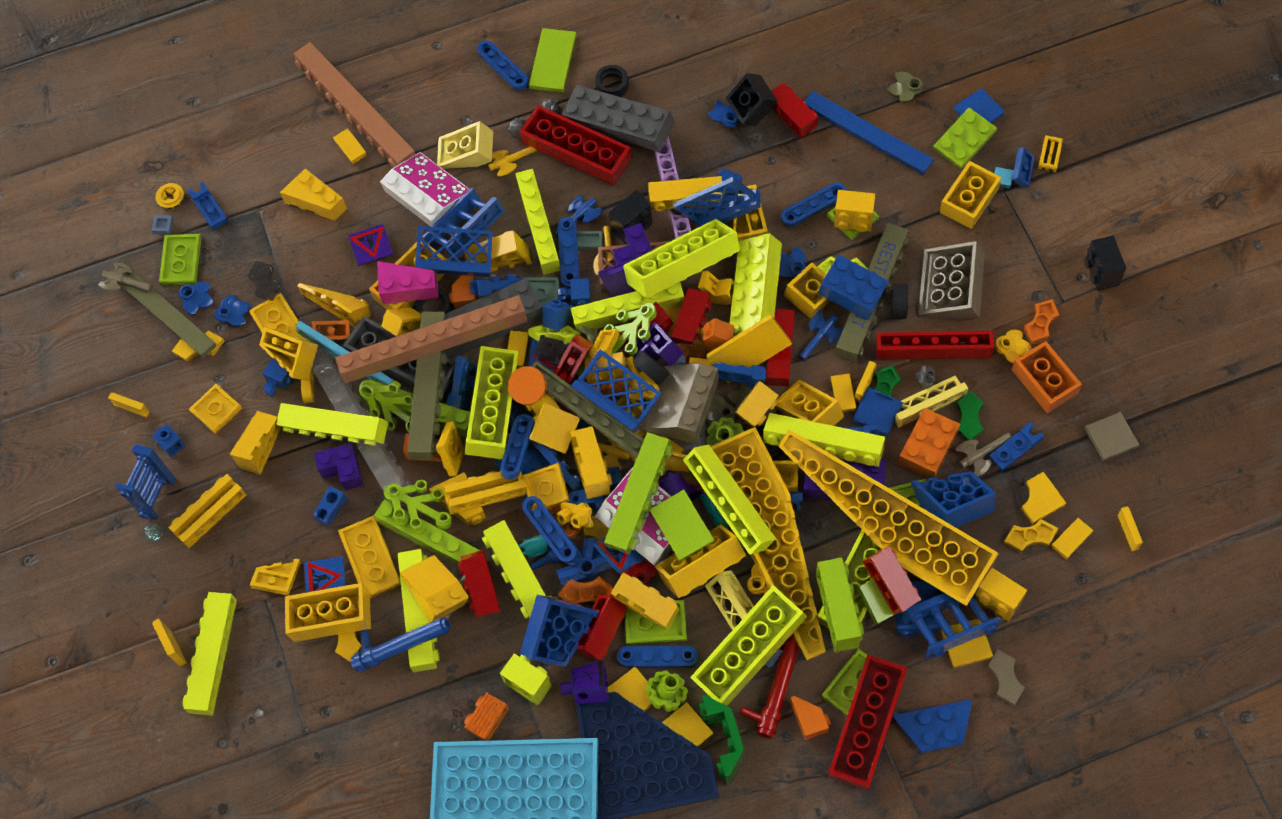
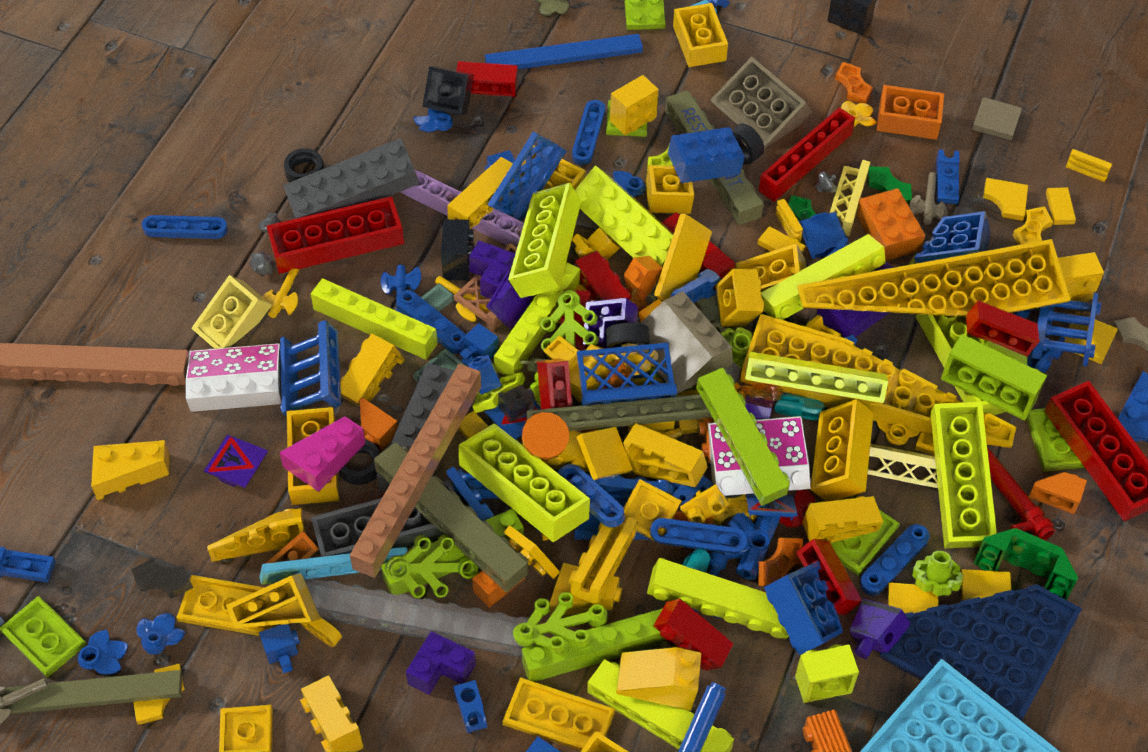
camera: 55 degrees left, 10 degrees down
neon yellow brick [276,403,388,446] -> none
yellow tile [333,128,367,165] -> none
yellow brick [381,308,422,336] -> none
blue fence [415,226,493,277] -> none
blue plate [470,273,524,296] -> none
lime tile [529,28,577,93] -> none
lime tile [650,490,714,562] -> none
blue piece [799,310,844,361] -> none

